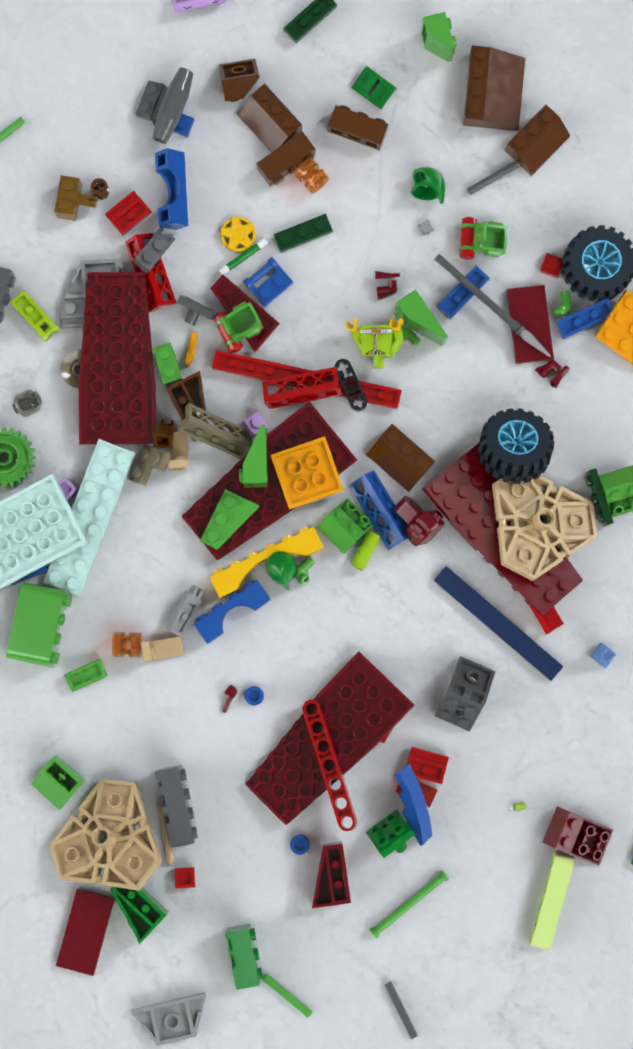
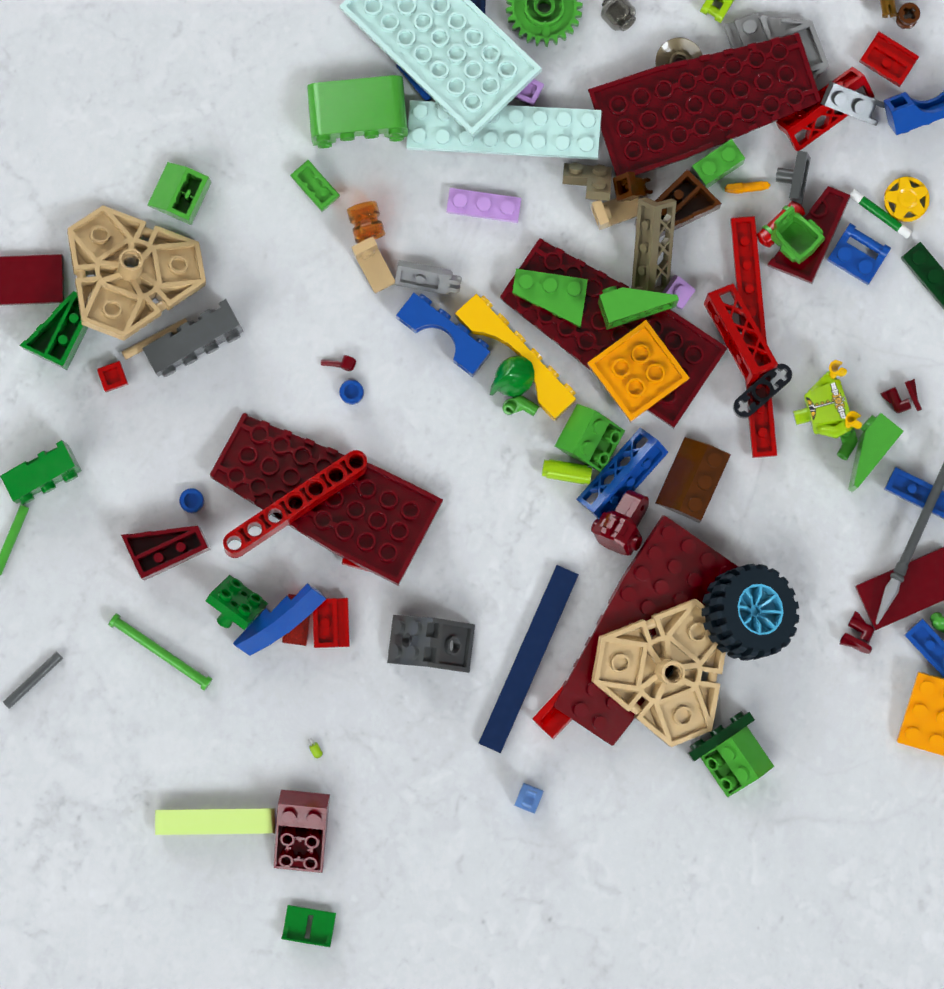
camera: 80 degrees right, 0 degrees up
none -> lavender plate [446,188,521,223]

